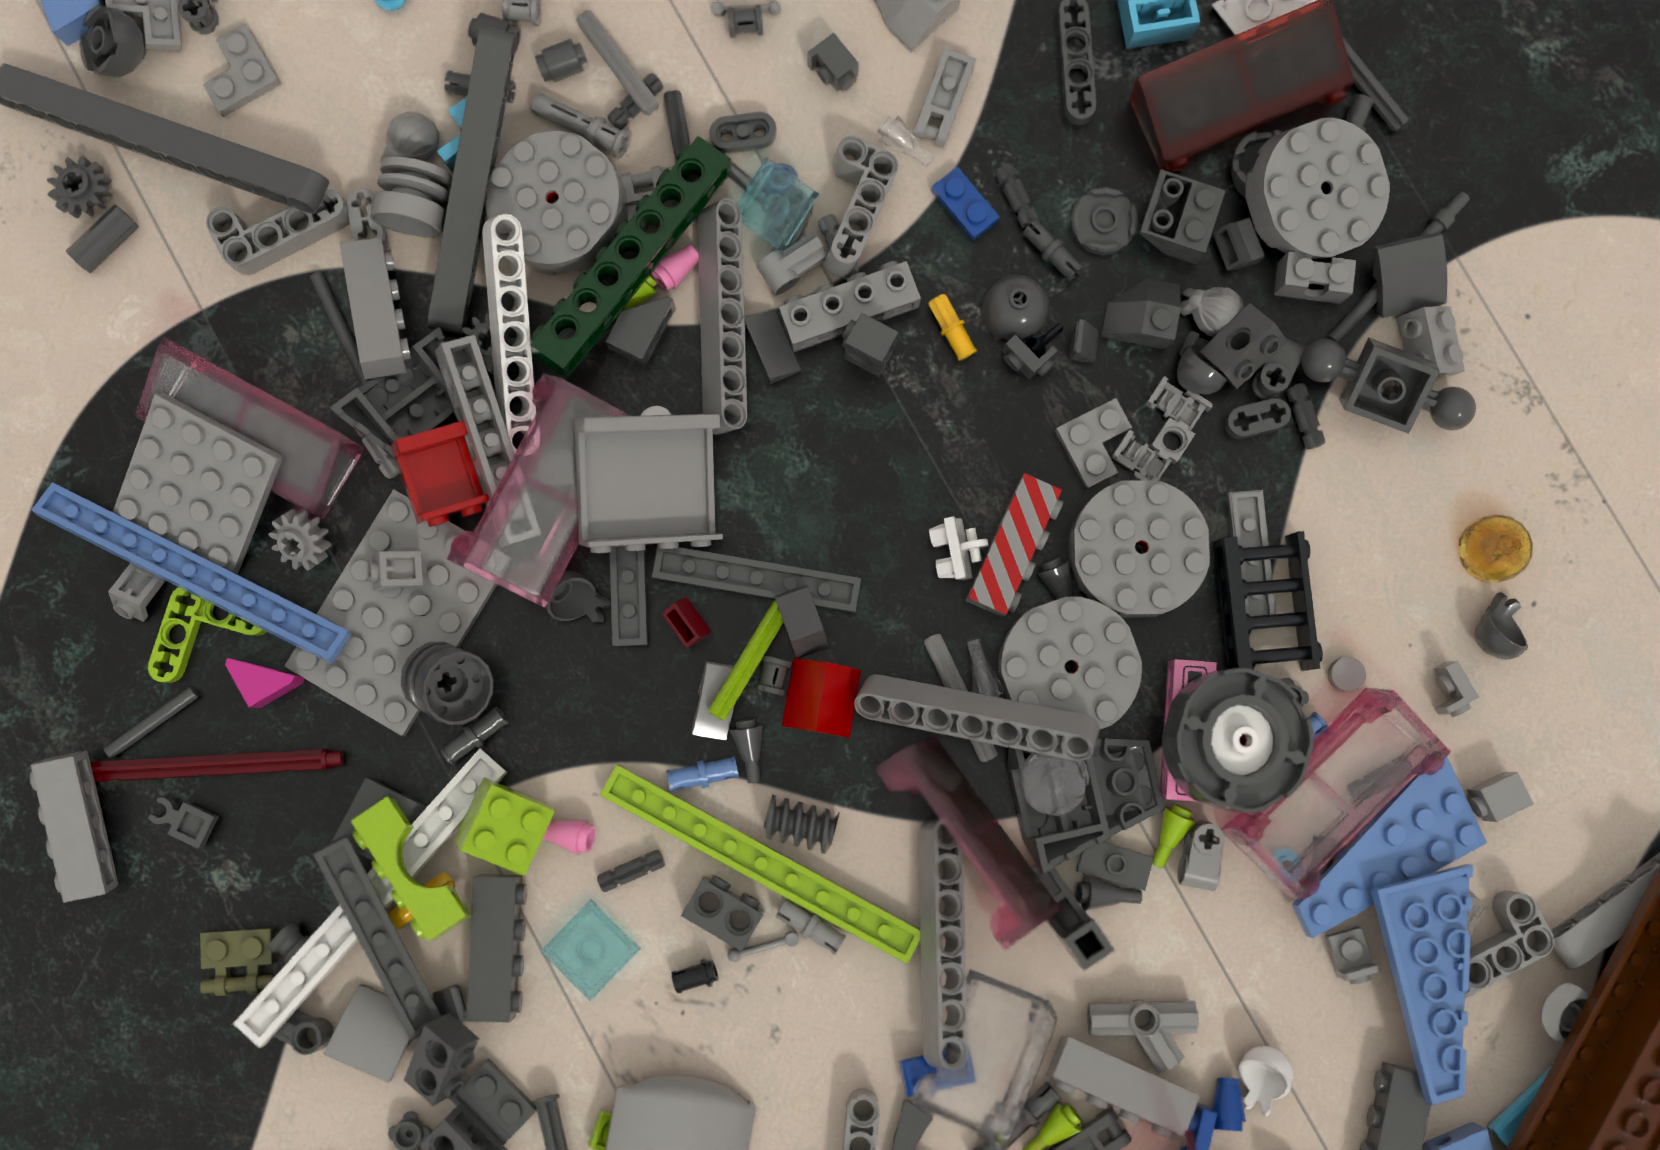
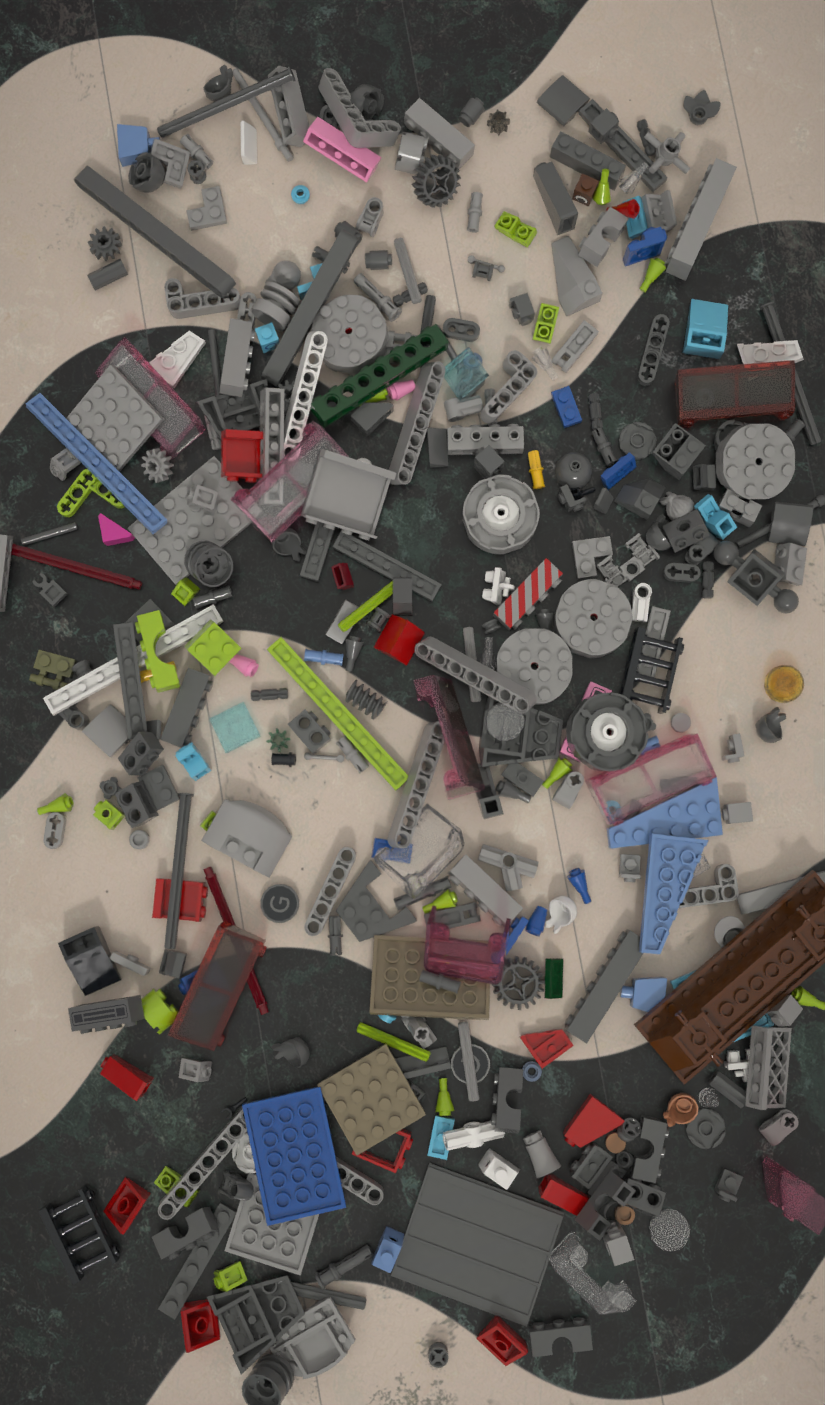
camera: 25 degrees right, 0 degrees up
none -> white wing [142,331,206,388]
none -> lime slope [171,577,200,606]
none -> medium azure brick [175,742,212,781]
none -> medium azure brick [255,322,279,353]
none -> clear green gear [266,728,291,753]
none -> light grey piece [462,475,540,554]
none -> dark grey bush [482,618,501,634]
none -> lime slope [532,303,559,344]
none -> blue cone [567,868,591,904]
none -> blue plate [601,452,637,490]
none -> white piece [632,583,652,622]
none -> medium azure brick [694,494,737,539]

